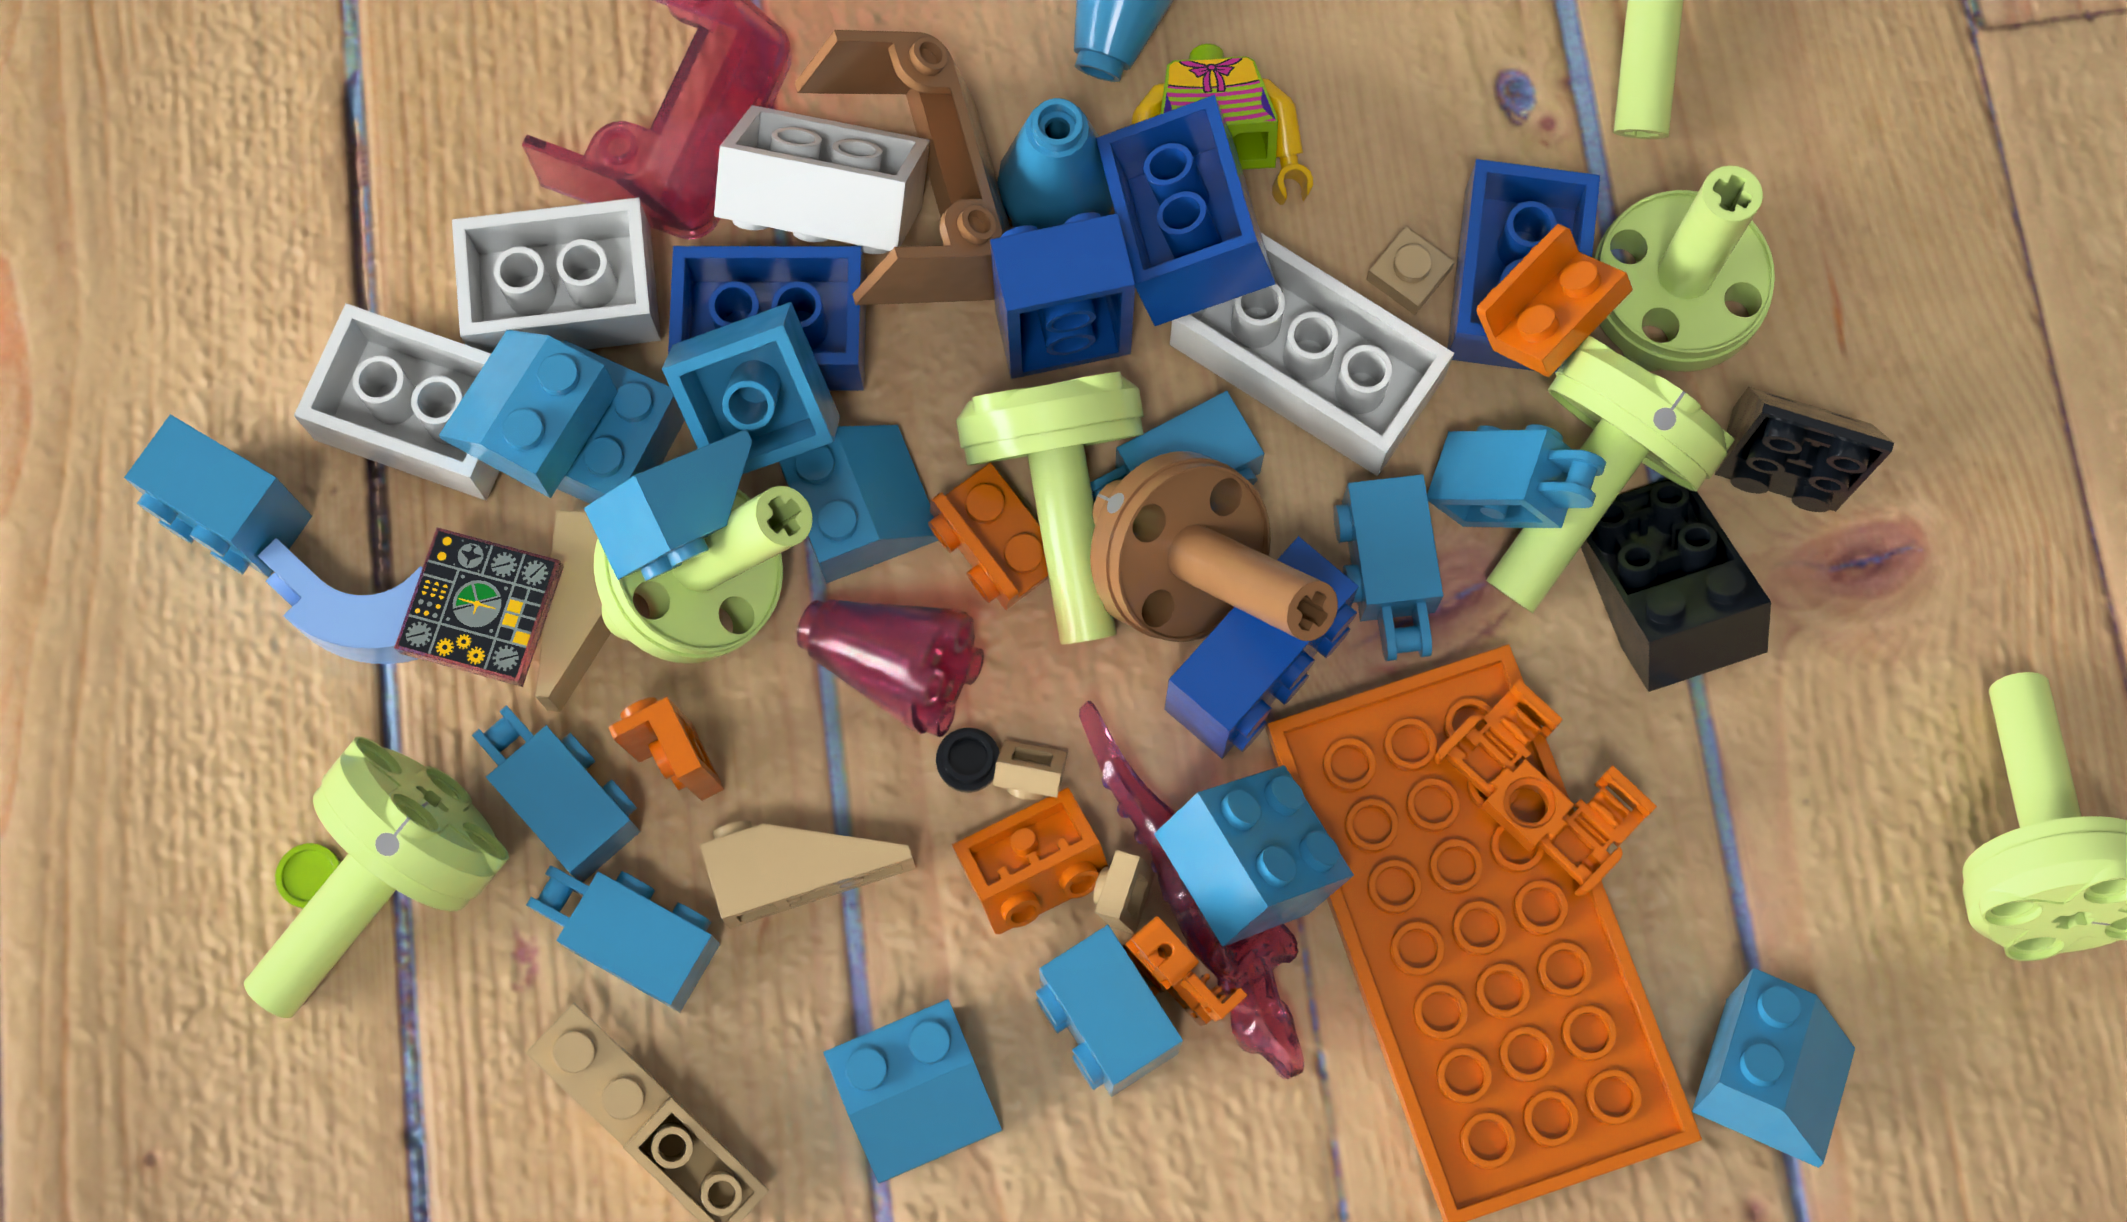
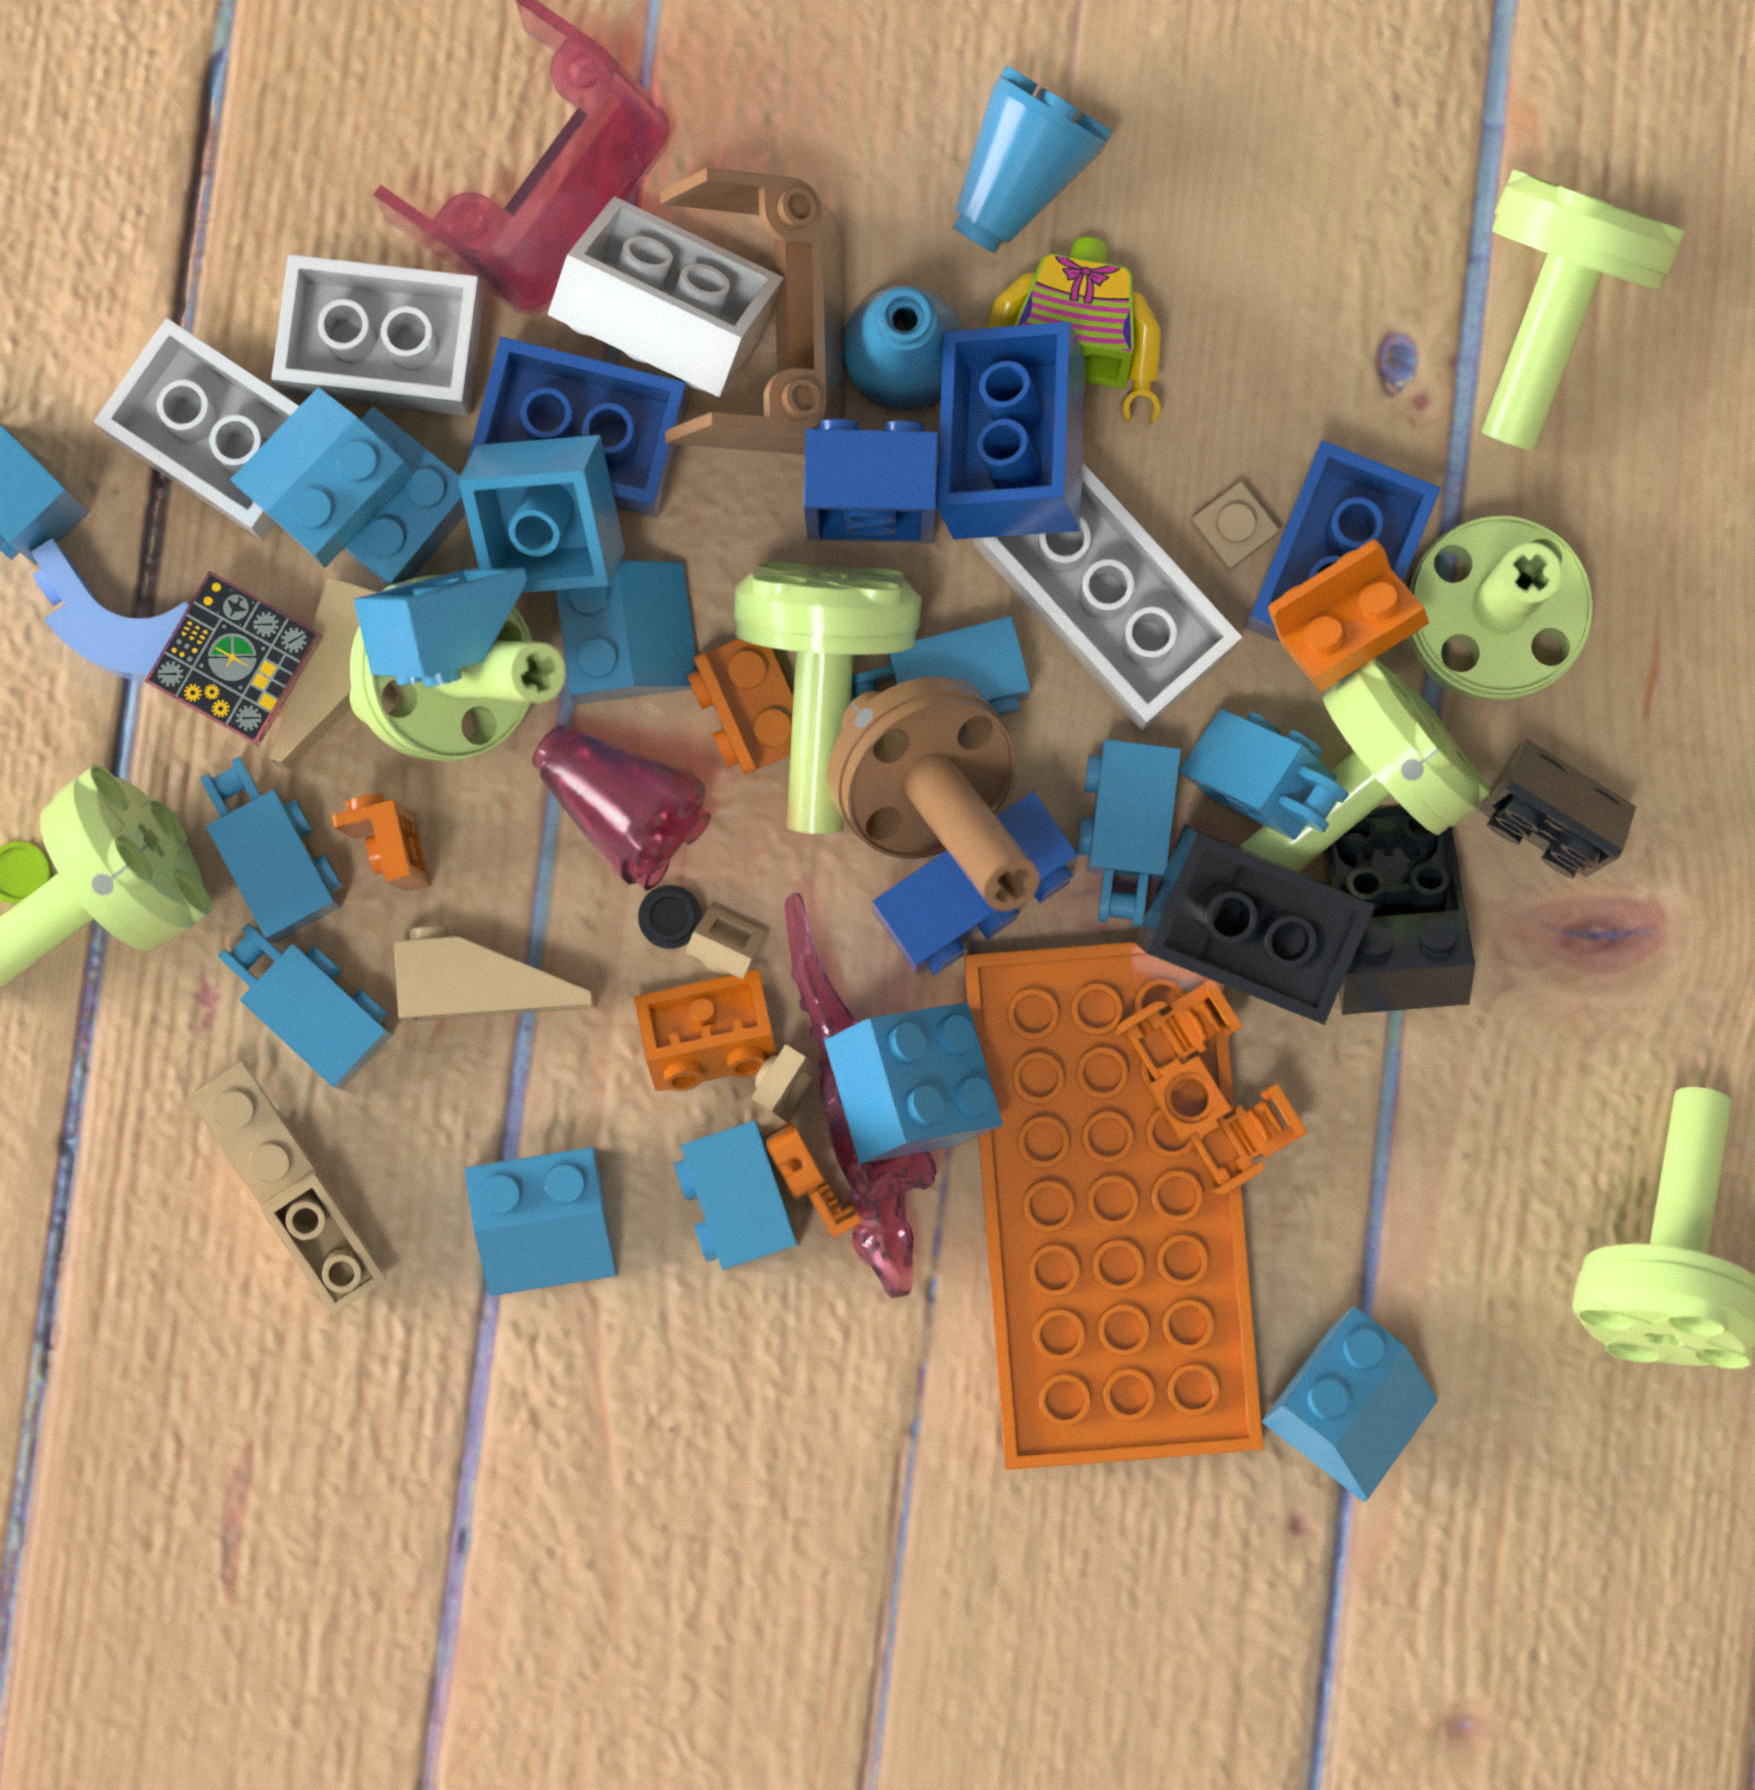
camera: 15 degrees right, 10 degrees up
none -> black slope [1135,824,1375,1025]

